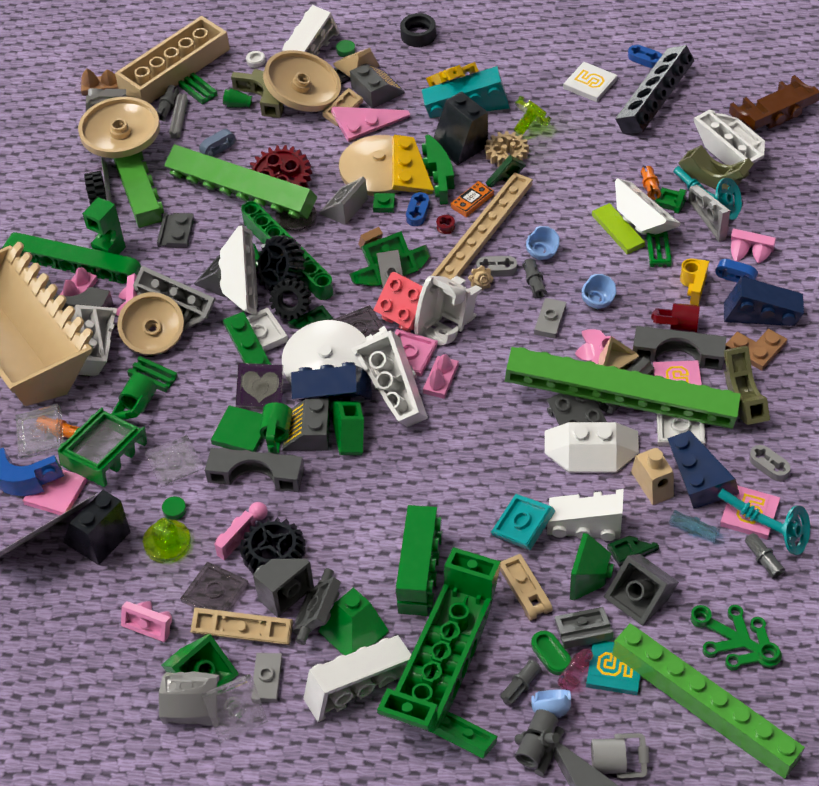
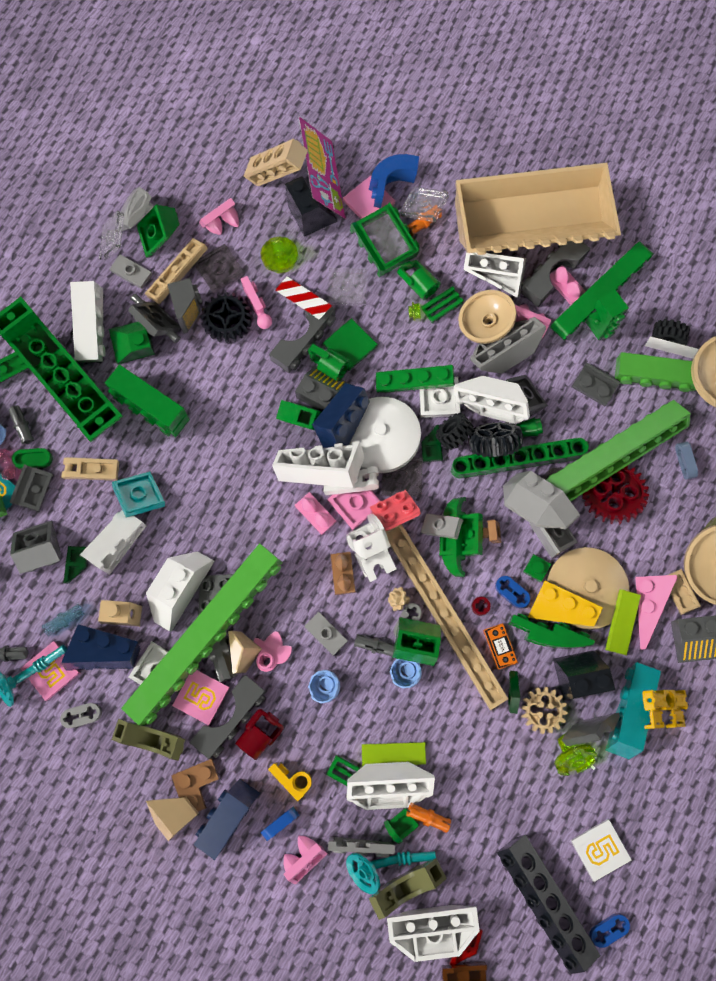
camera: 115 degrees right, 25 degrees up
green tile [162,496,187,520] -> none
clear smoke tile [235,363,284,410] -> none
green slope [570,533,615,601] -> none
none -> tan slope [146,796,199,841]
none -> tan brick [244,139,308,186]
none -> sticker [276,277,332,319]
none -> medium nougat tile [330,552,355,595]
none -> green slope [392,617,441,666]
none -> clear neon green plate [408,302,421,321]
none -> light grey wedge [503,471,580,529]
none -> dark grey slope [562,713,620,746]
none -> lime tile [605,589,641,656]

